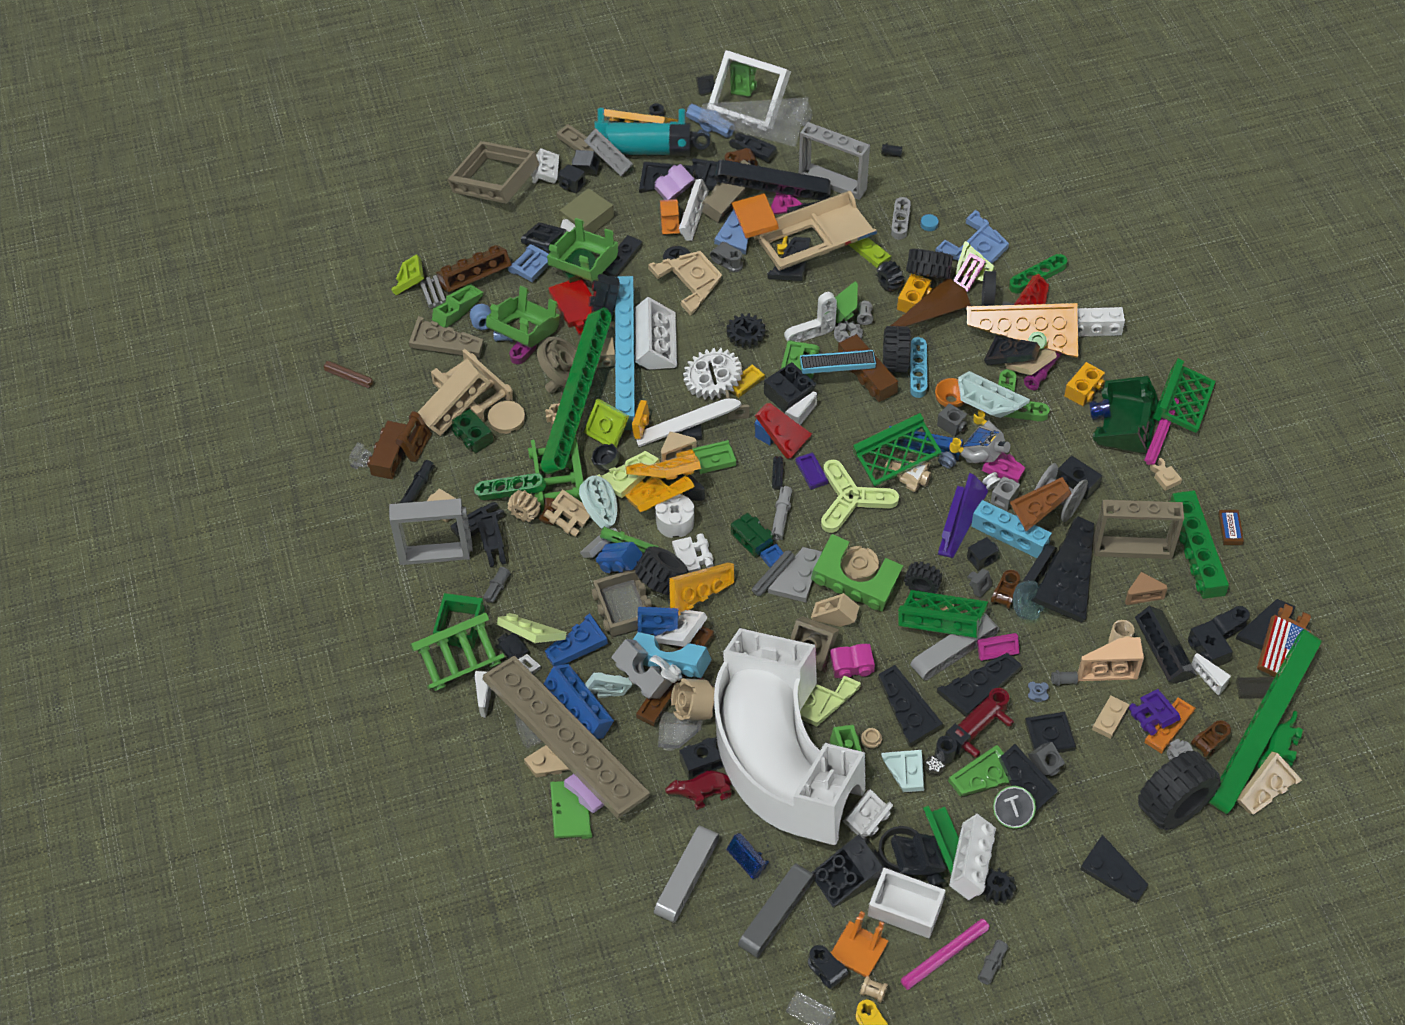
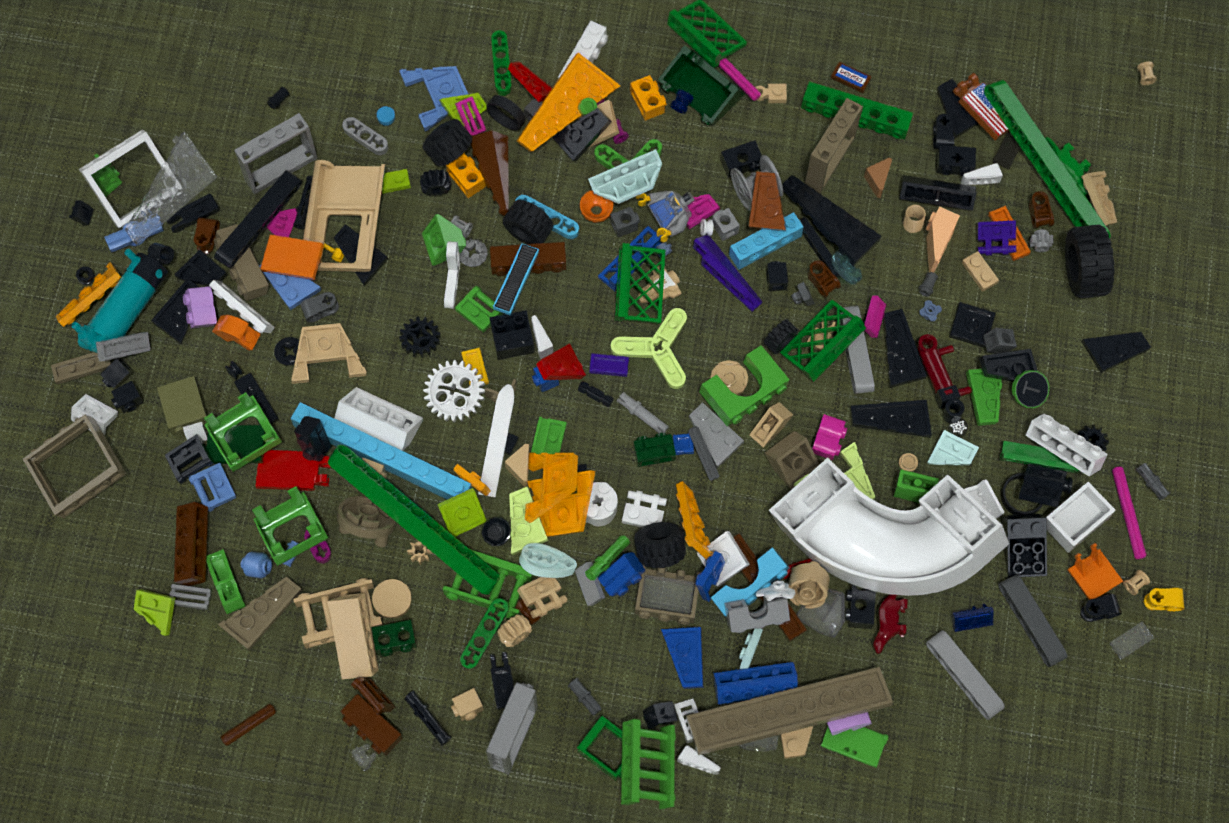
camera: 65 degrees left, 15 degrees up
black hinge [476,512,506,567] -> none
yellowish green wing [497,613,566,643] -> none
none -> black bush [224,361,243,380]

